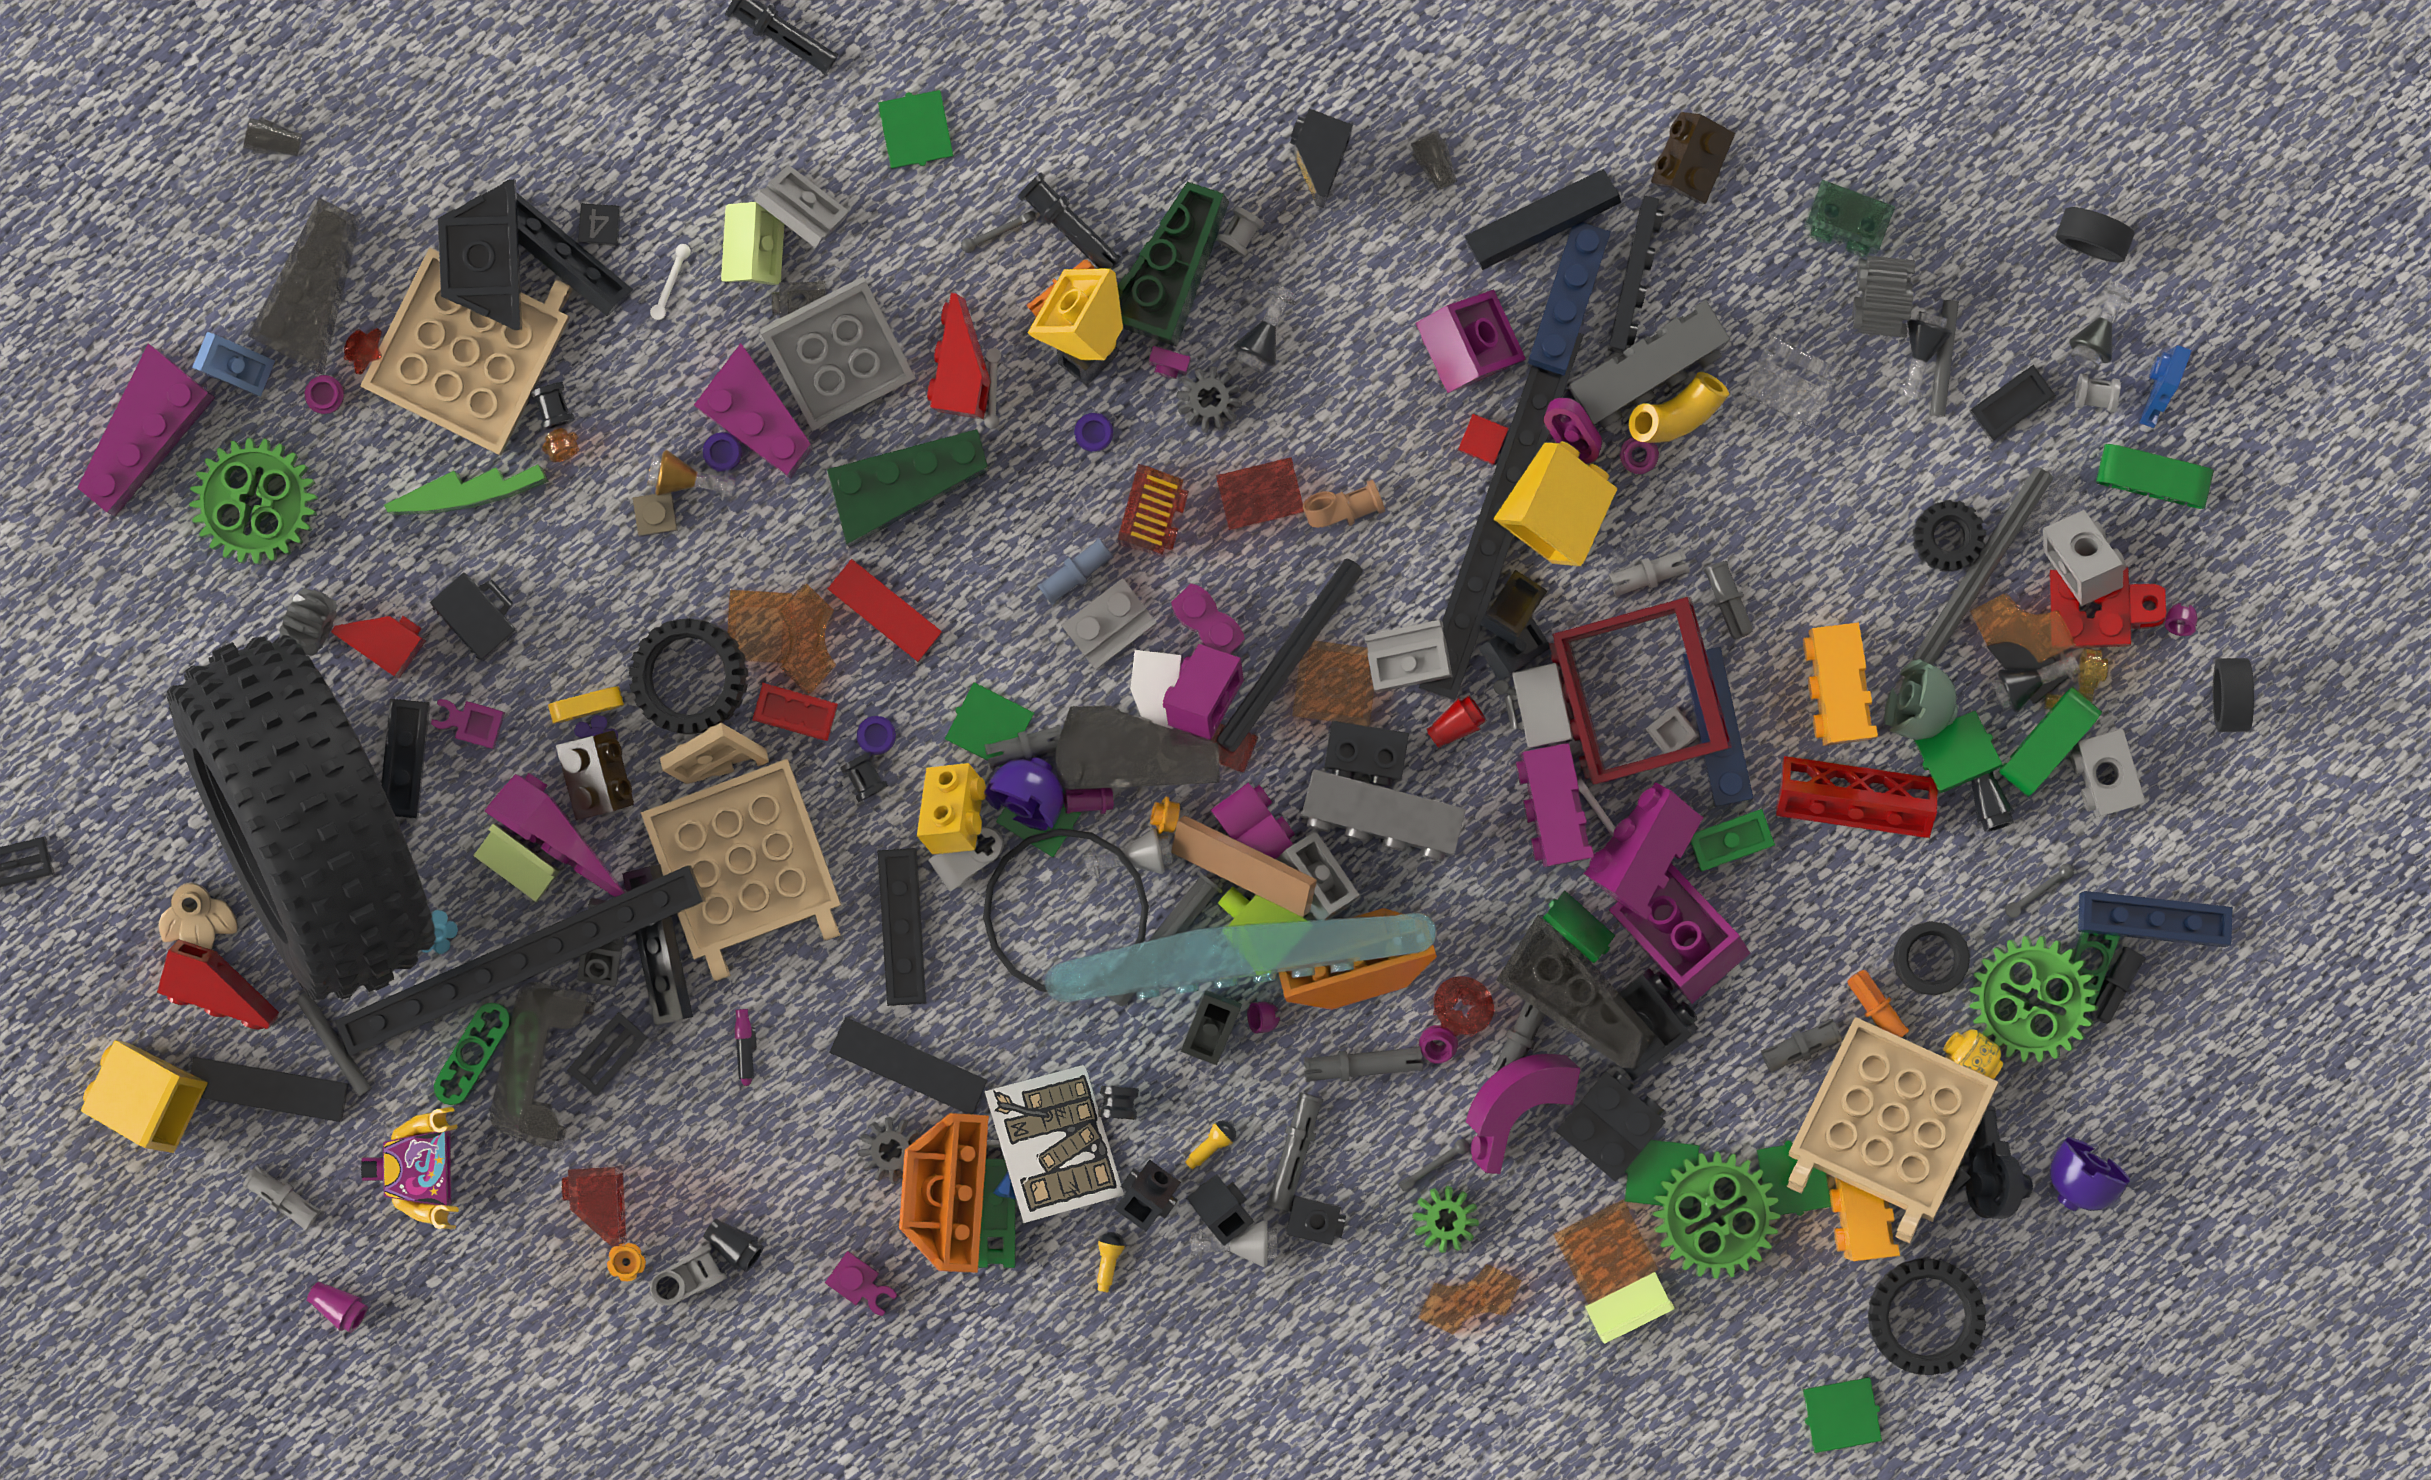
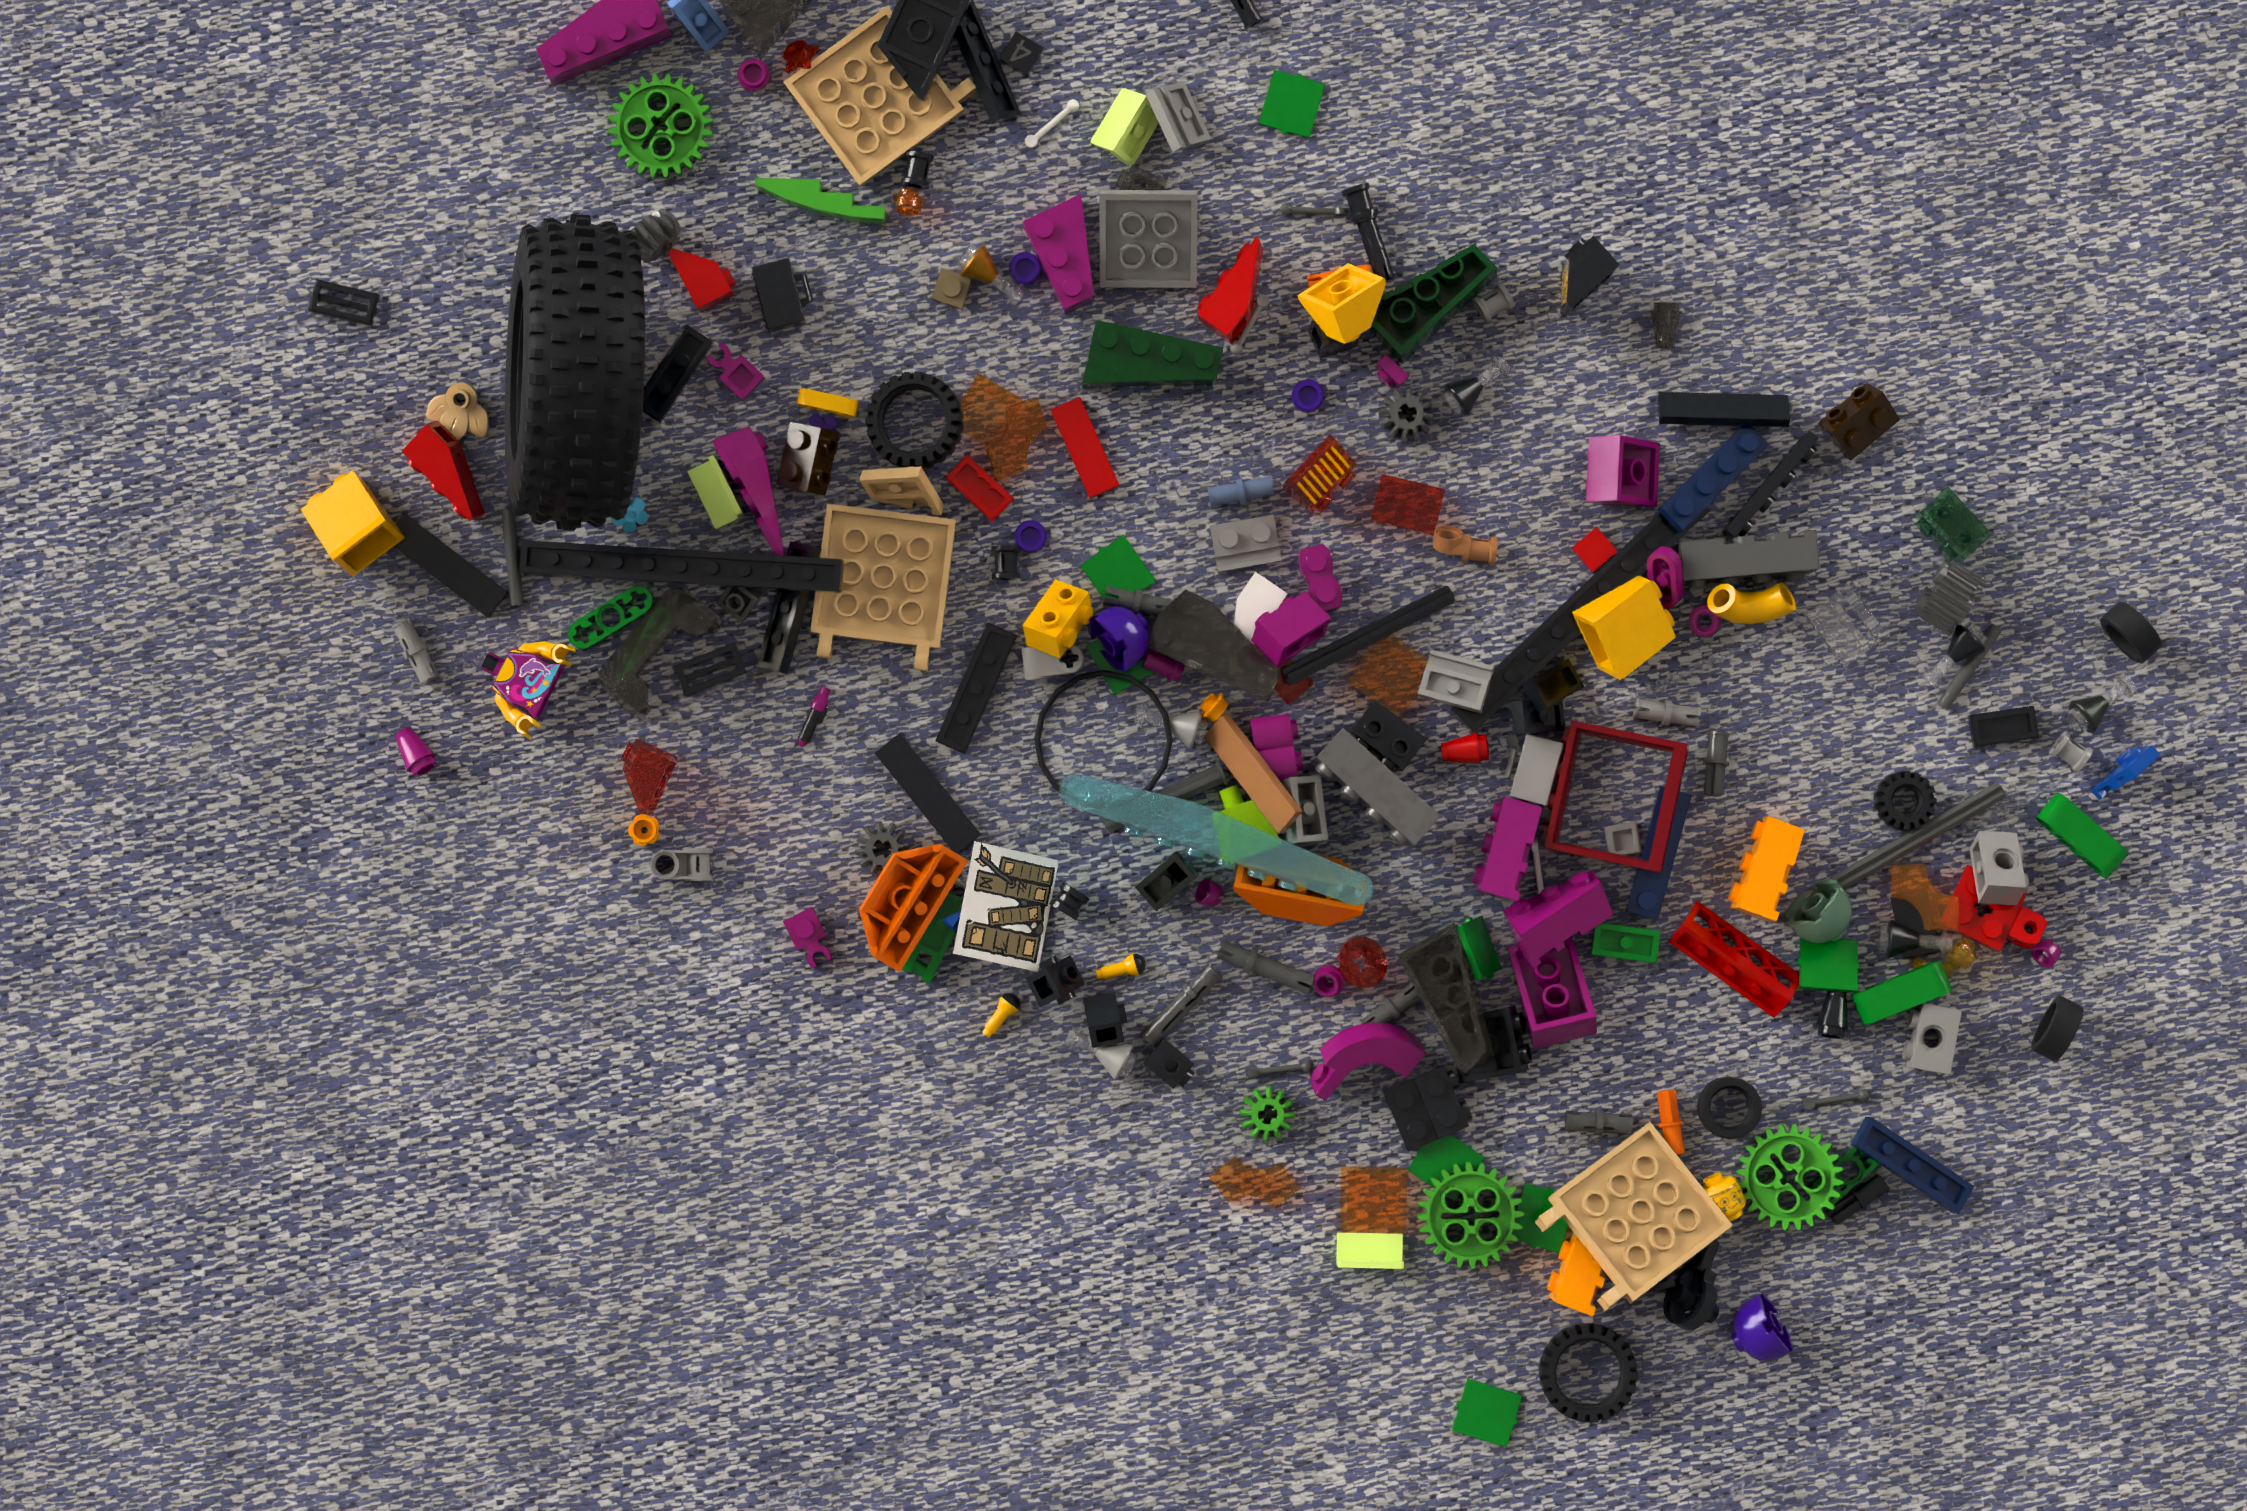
camera: 30 degrees right, 0 degrees up
black cone [703,1219,764,1272] -> none

